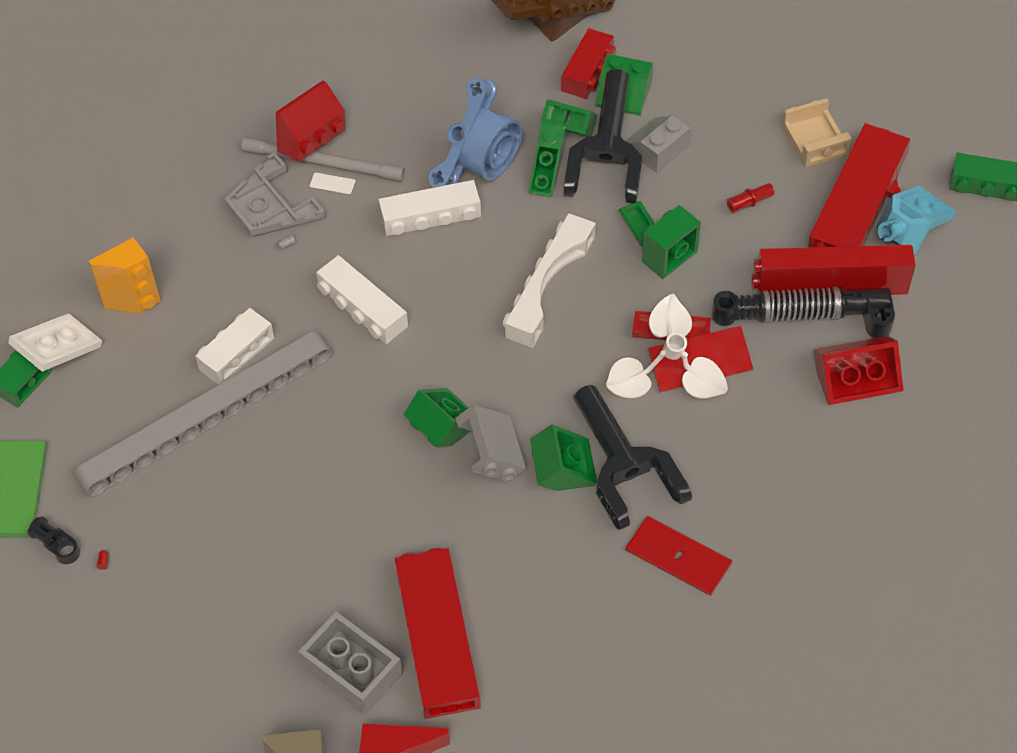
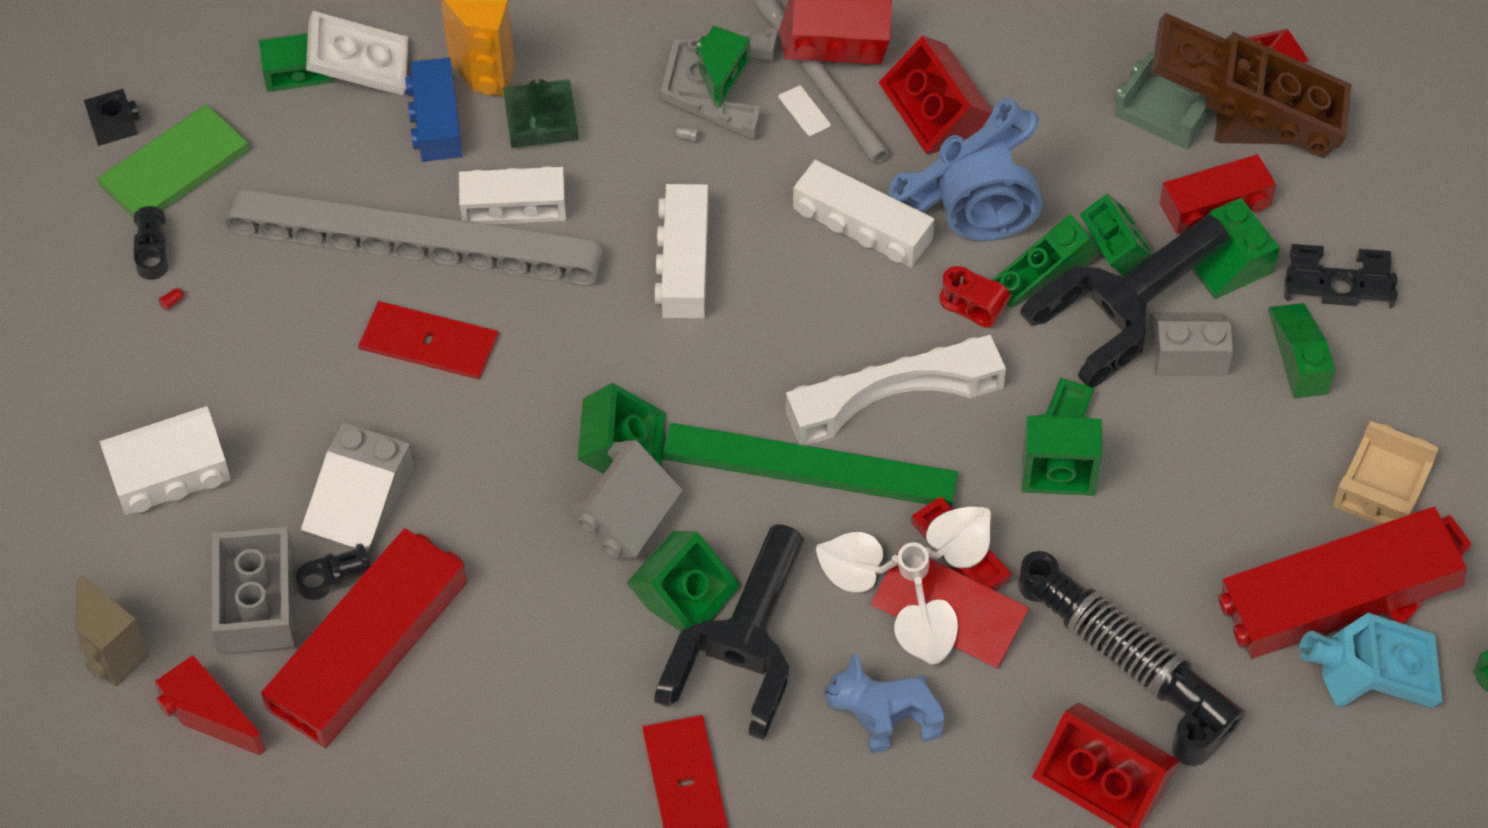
camera: 45 degrees right, 0 degrees up
red axle [726,183,775,213] -> none
red brick [752,245,916,295] -> none
none -> white slope [99,406,231,515]
none -> black connector [296,543,371,600]
none -> slope [301,422,414,556]
none -> red piece [358,301,499,380]
none -> blue brick [405,57,463,162]
none -> clear green plate [503,79,579,148]
none -> green tile [663,422,958,508]
none -> green slope [696,25,750,108]
none -> medium blue animal [824,654,944,754]
none -> red slope [878,35,992,155]
none -> red piece [939,266,1010,327]
none -> sand green panel [1114,51,1214,150]
none -> green slope [1268,303,1335,399]
none -> black piece [1284,244,1398,309]

